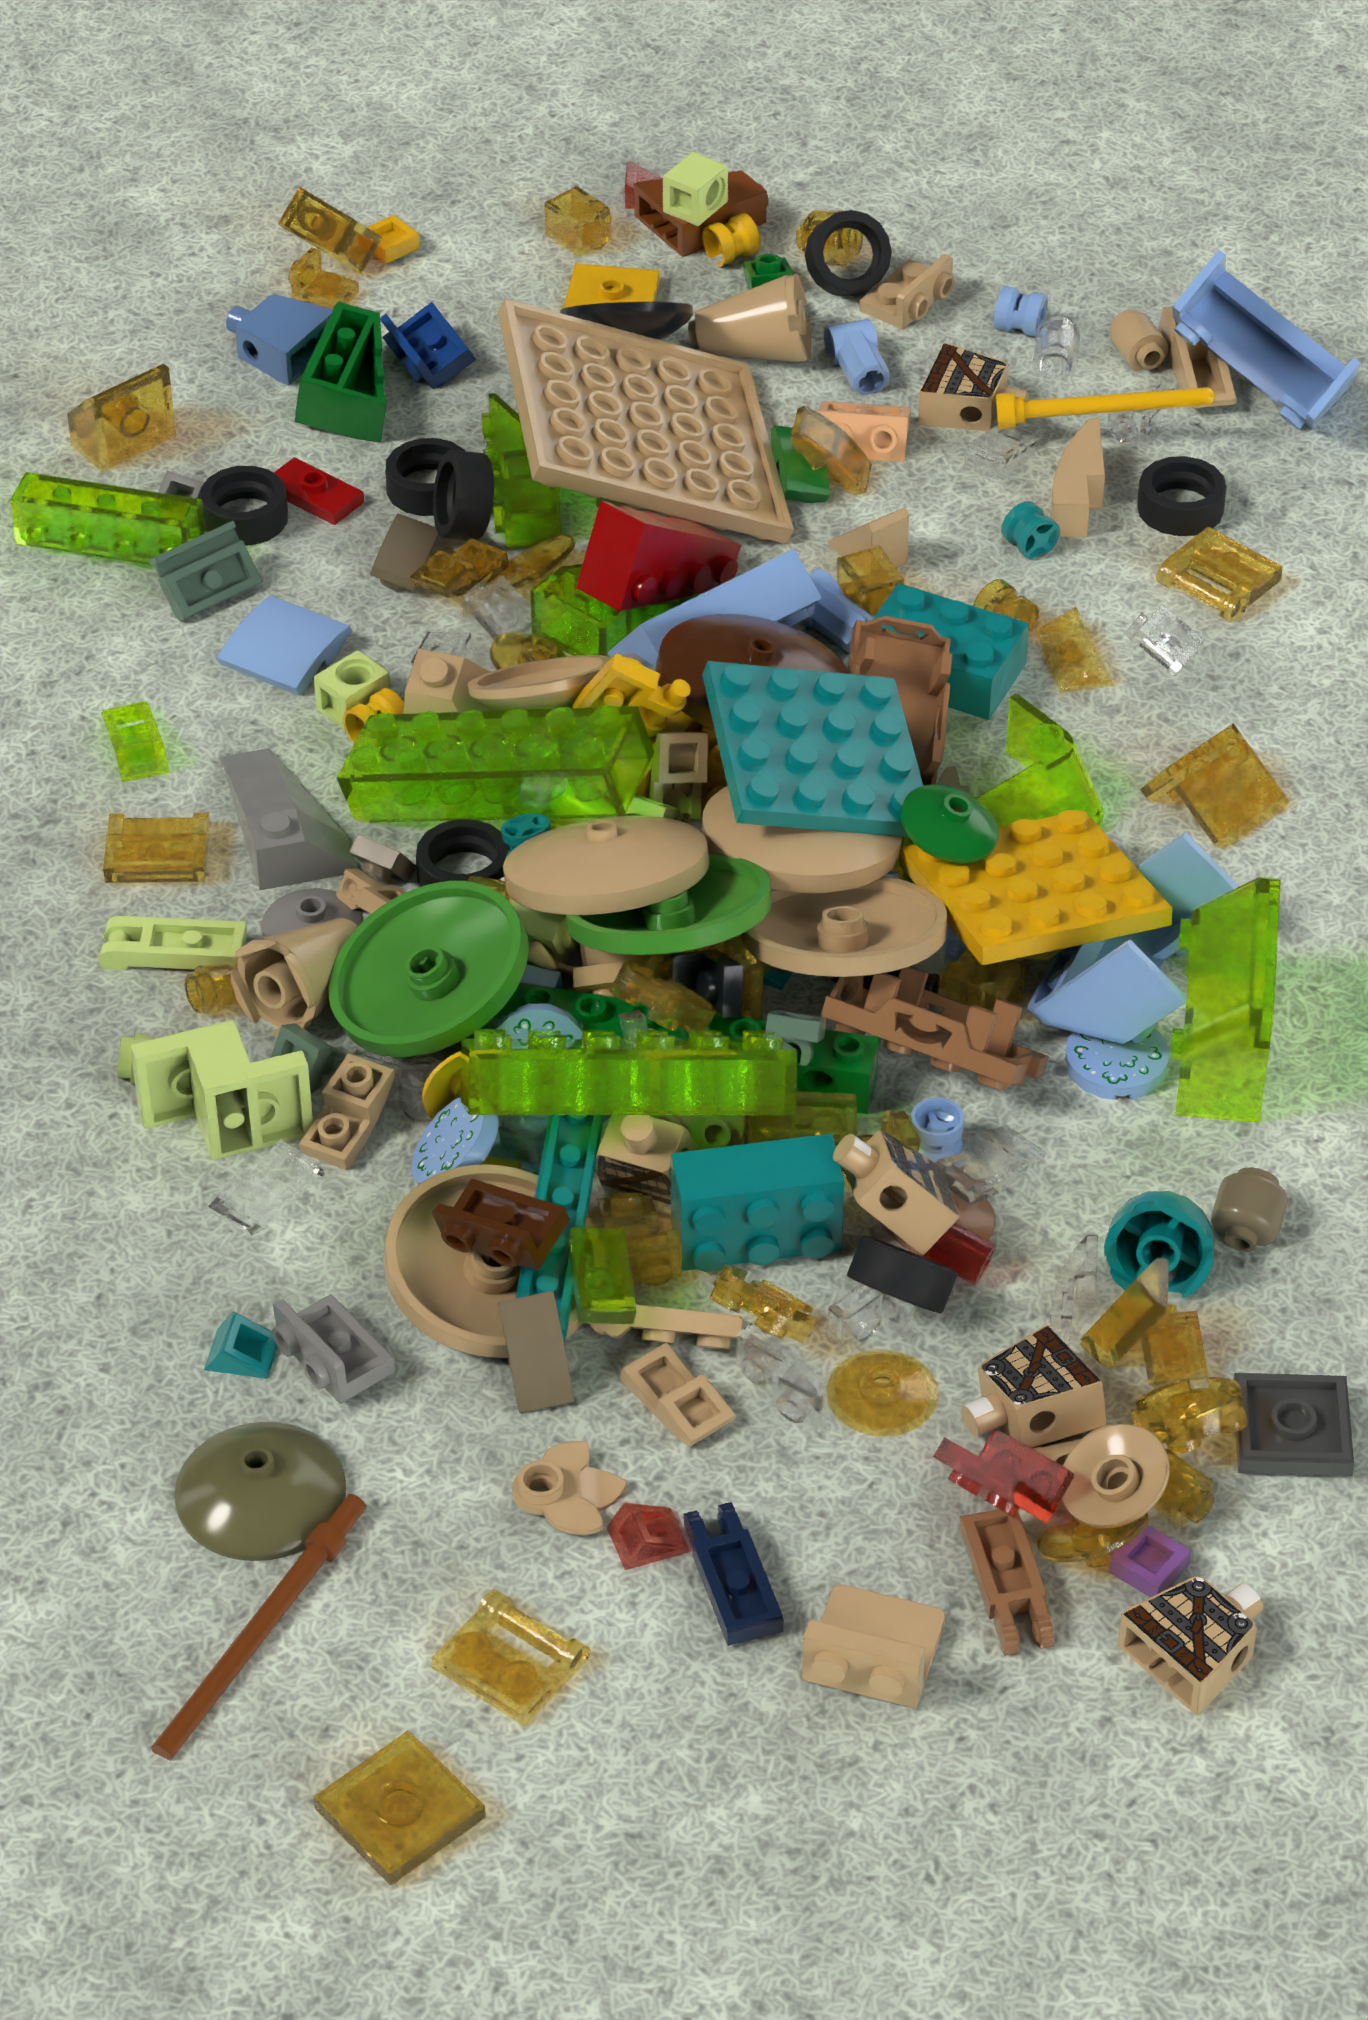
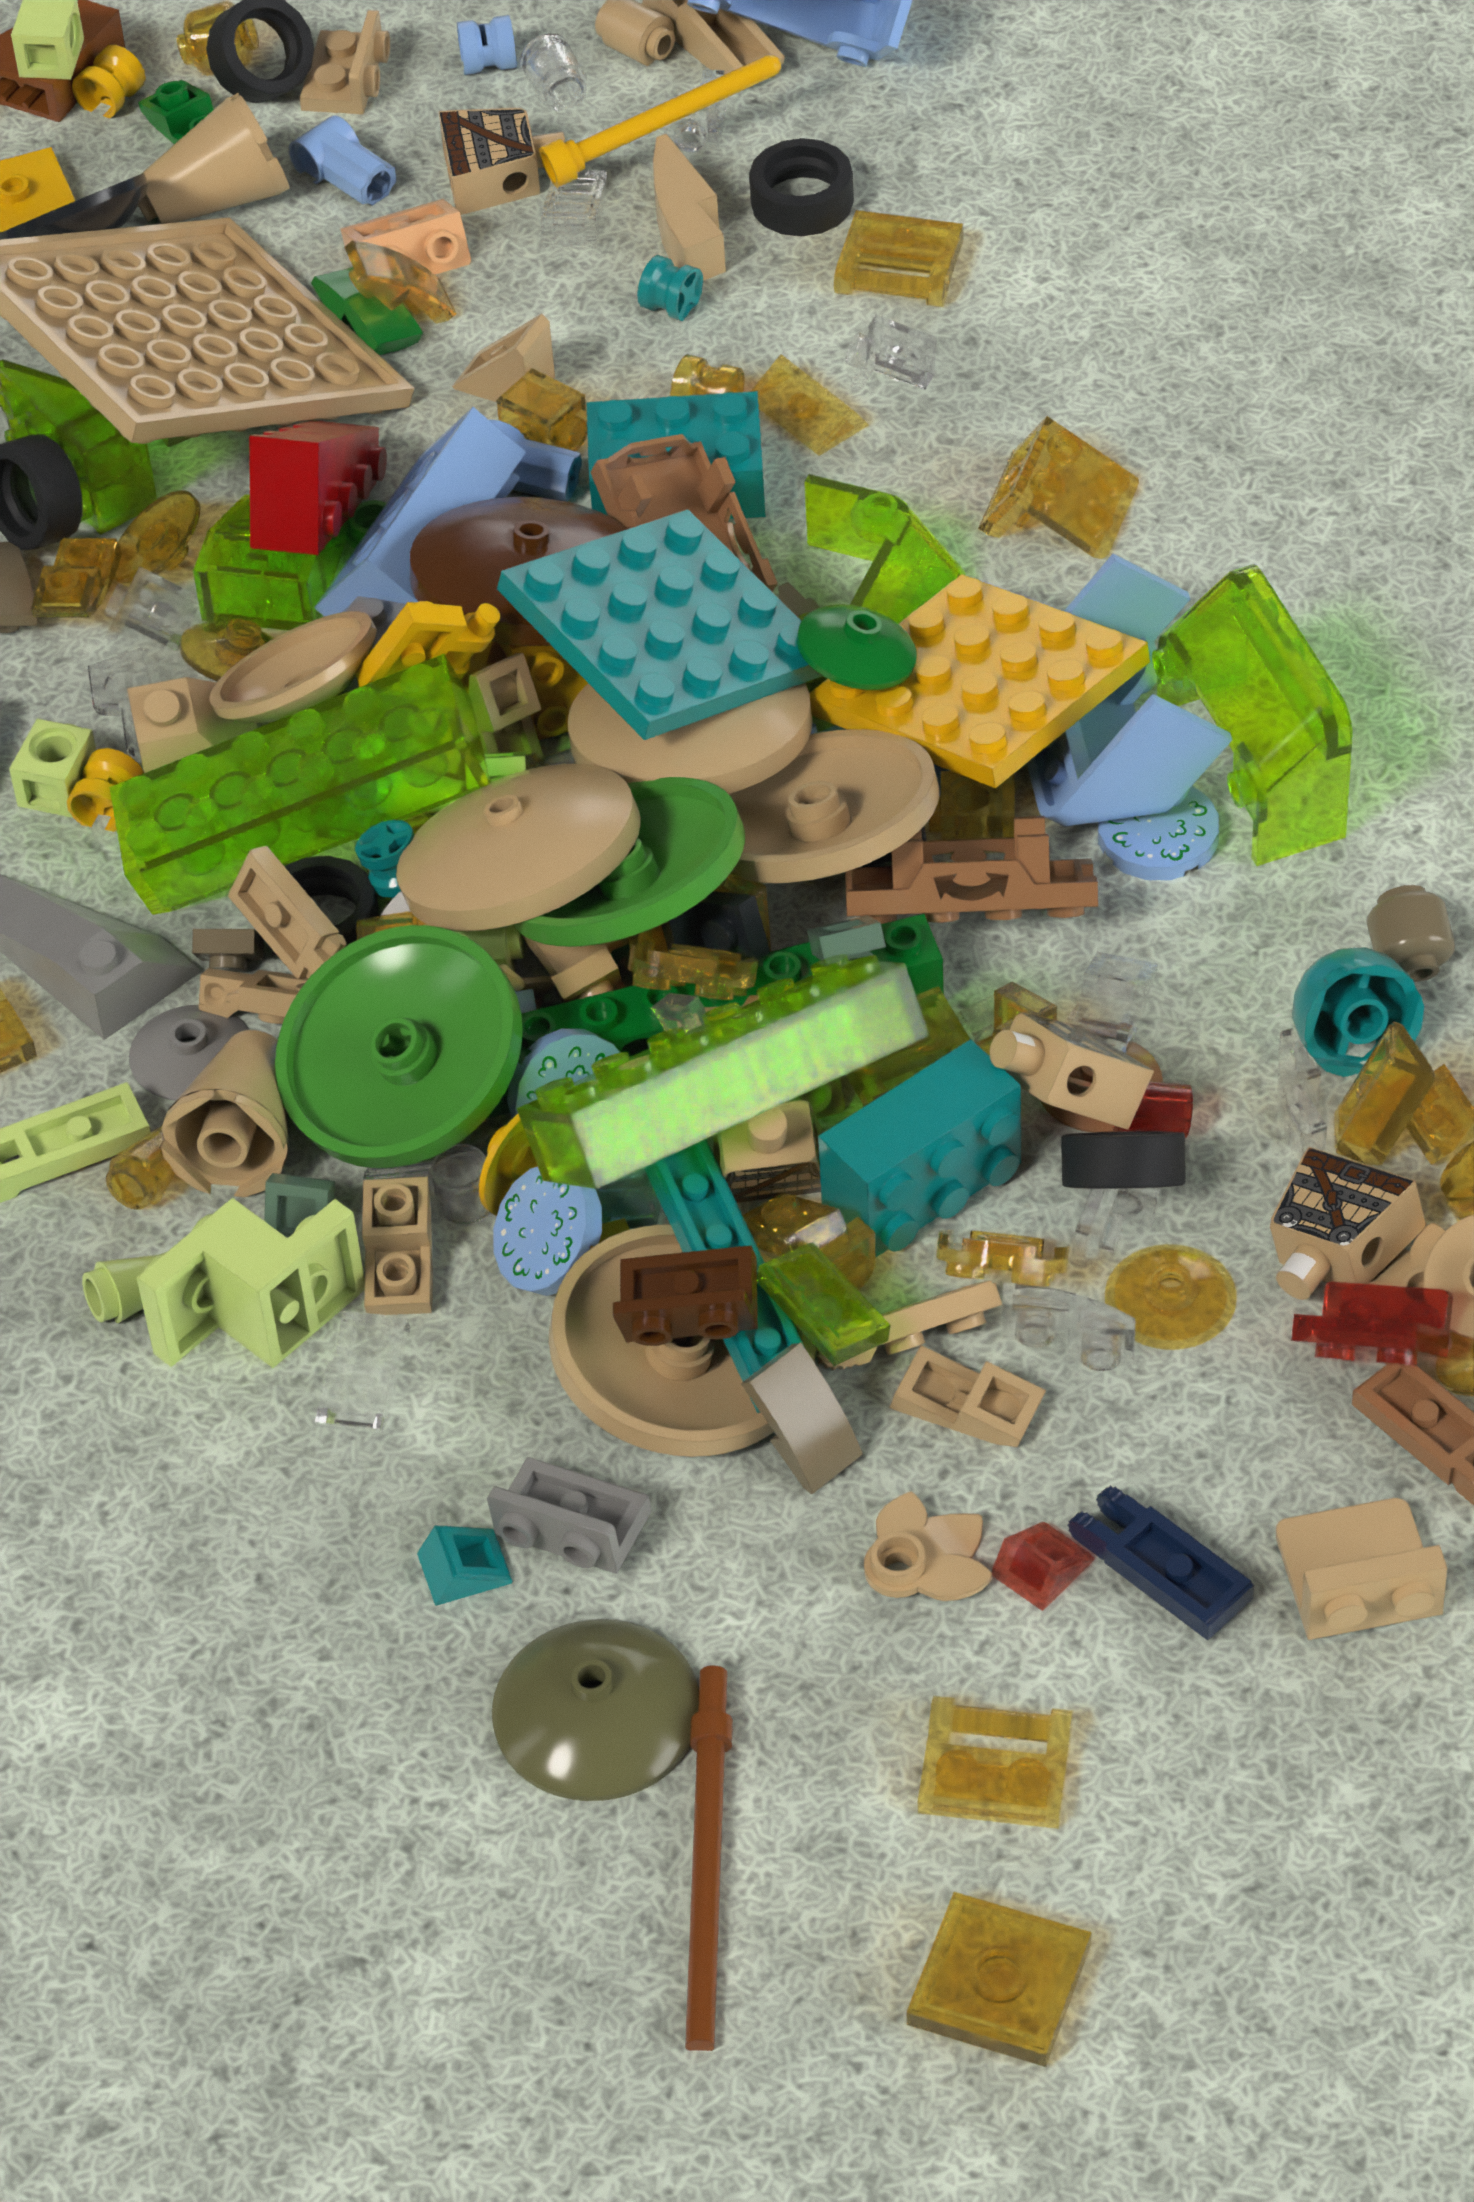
camera: 25 degrees left, 5 degrees up
light blue wheel [909,1097,964,1169] -> none
none -> tan hinge [228,846,346,980]

